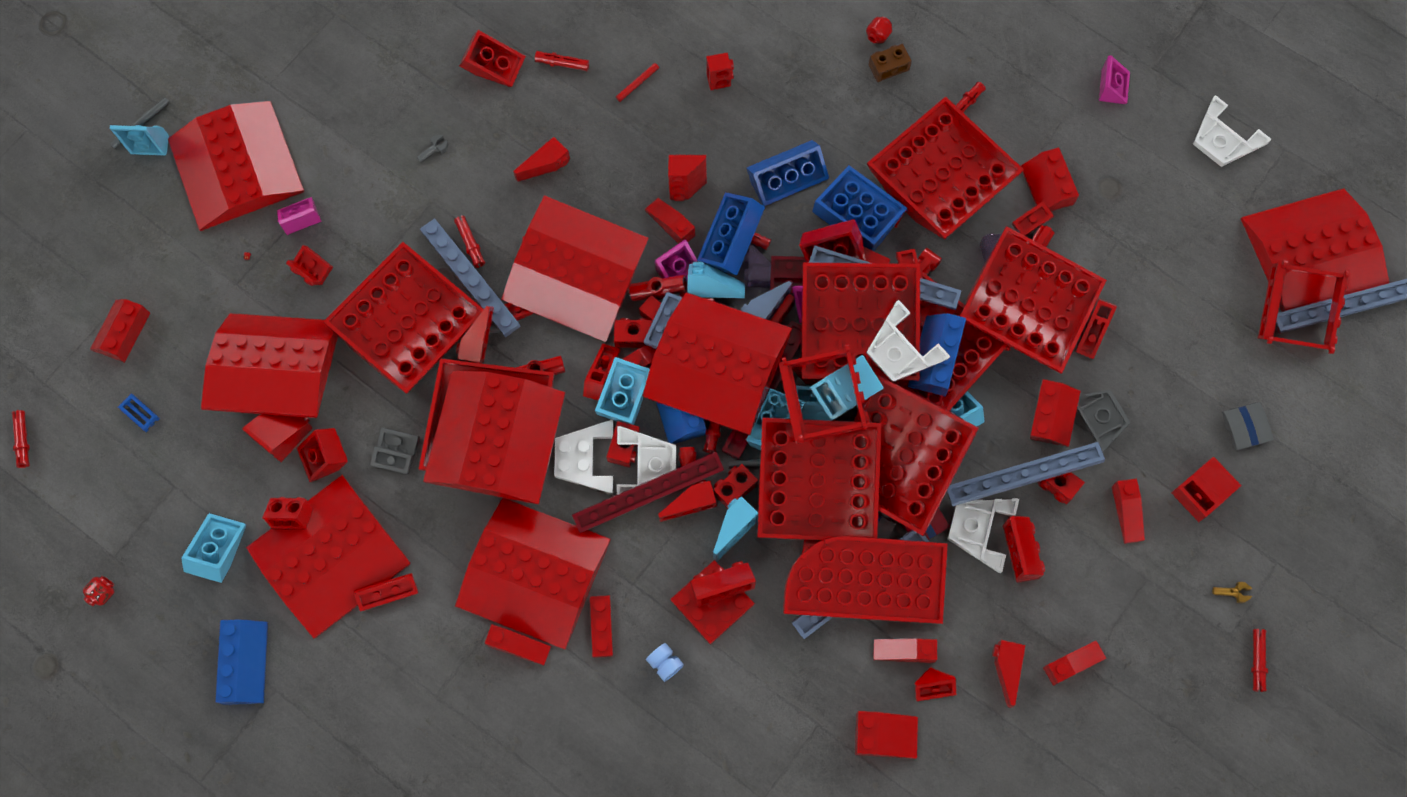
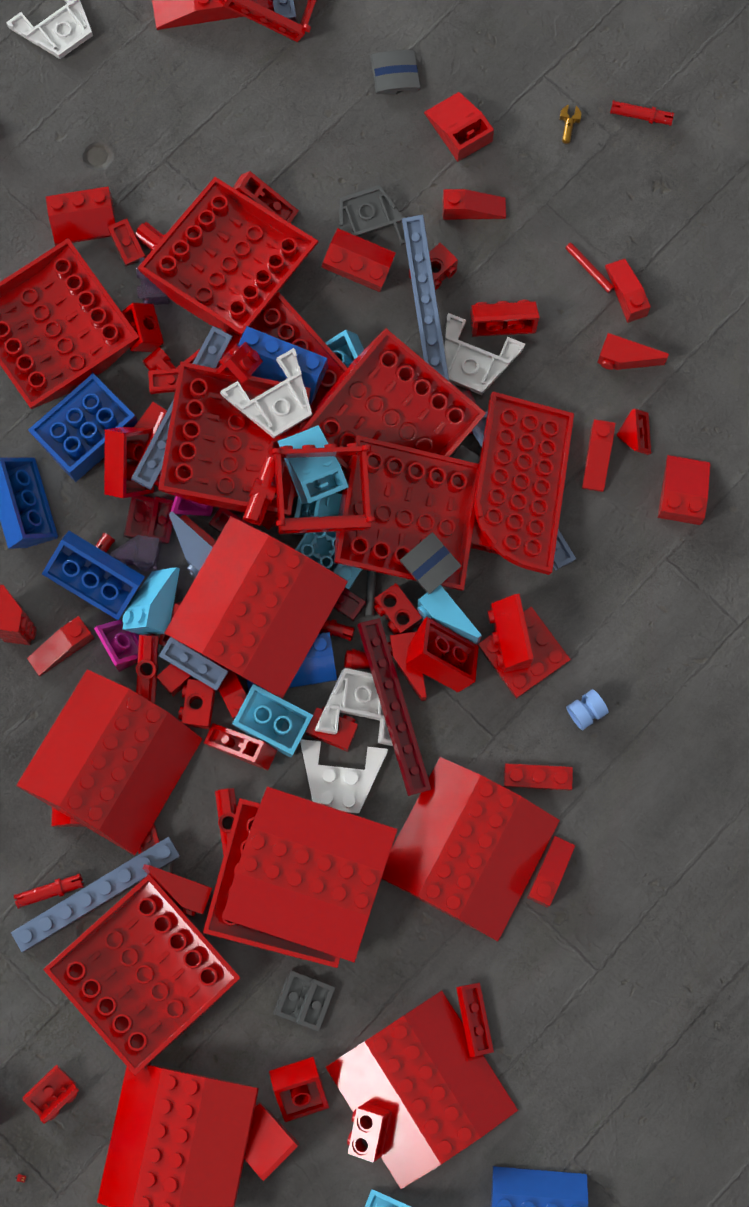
camera: 85 degrees left, 5 degrees up
none -> red brick [121,302,164,352]
none -> red bracket [216,342,263,383]
none -> red piece [242,456,284,526]
none -> dark grey slope [399,532,461,595]
none -> red slope [406,617,479,692]
none -> red bar [565,243,614,293]

